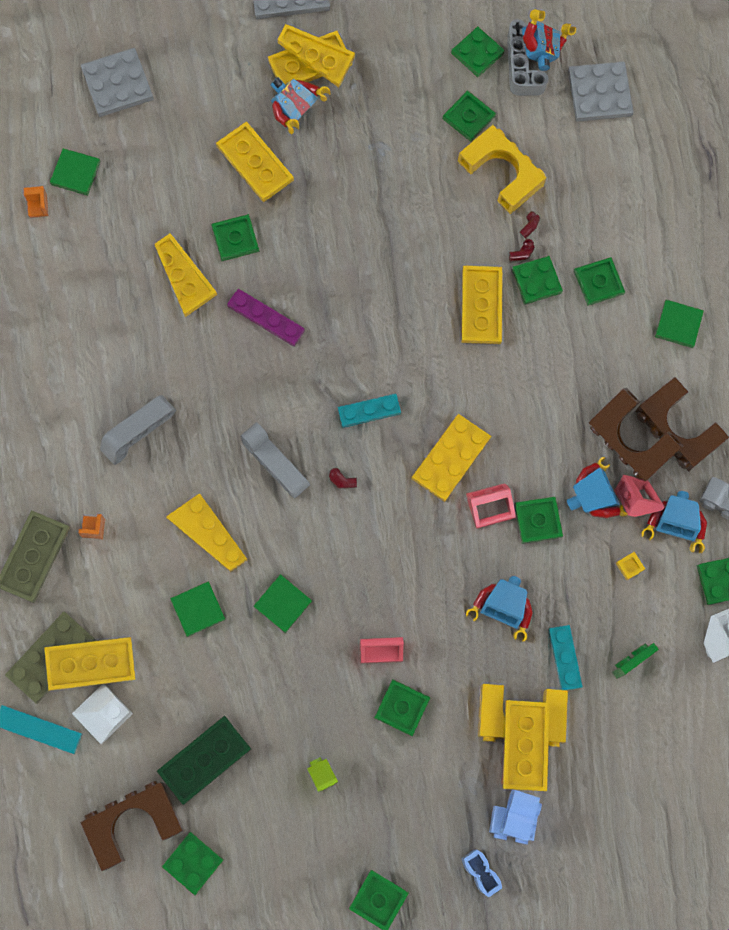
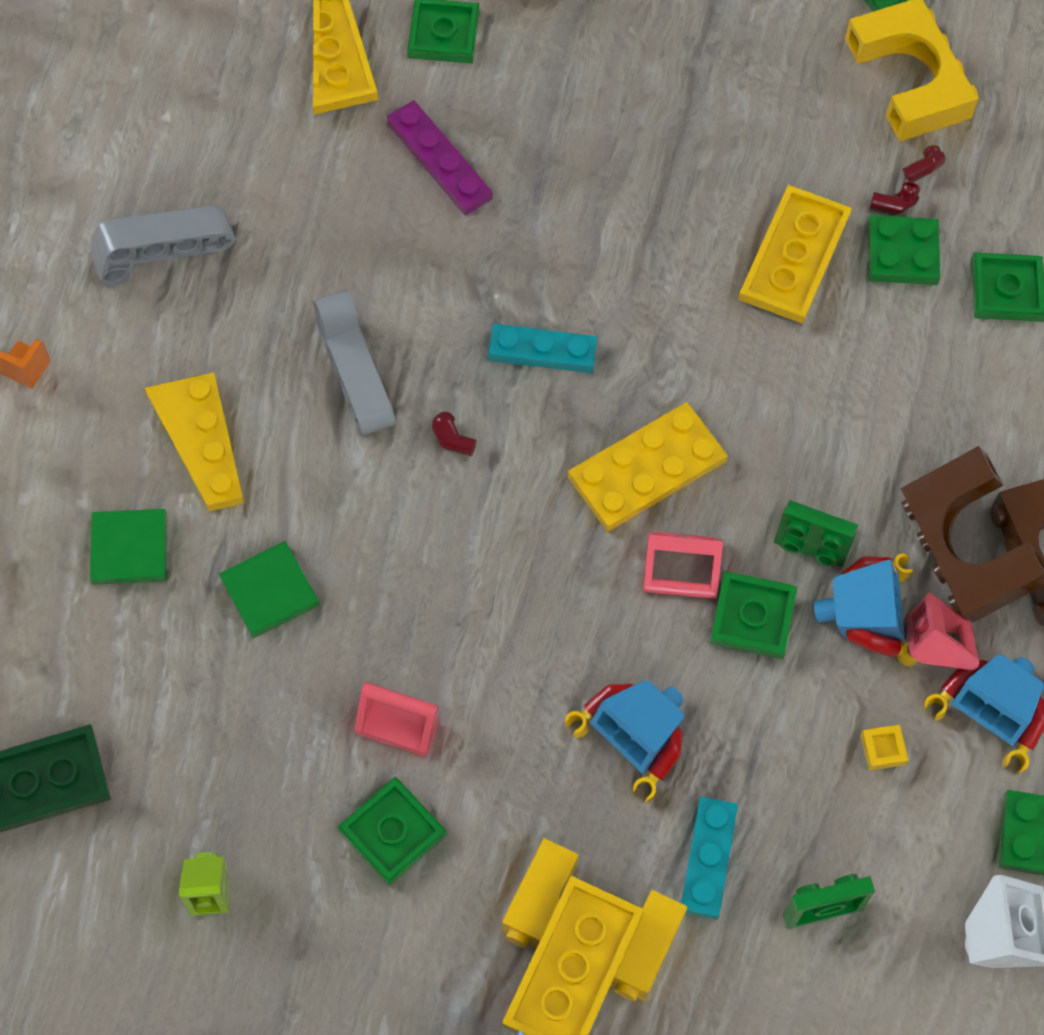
camera: 25 degrees right, 10 degrees down
none -> green bracket [773,500,858,568]

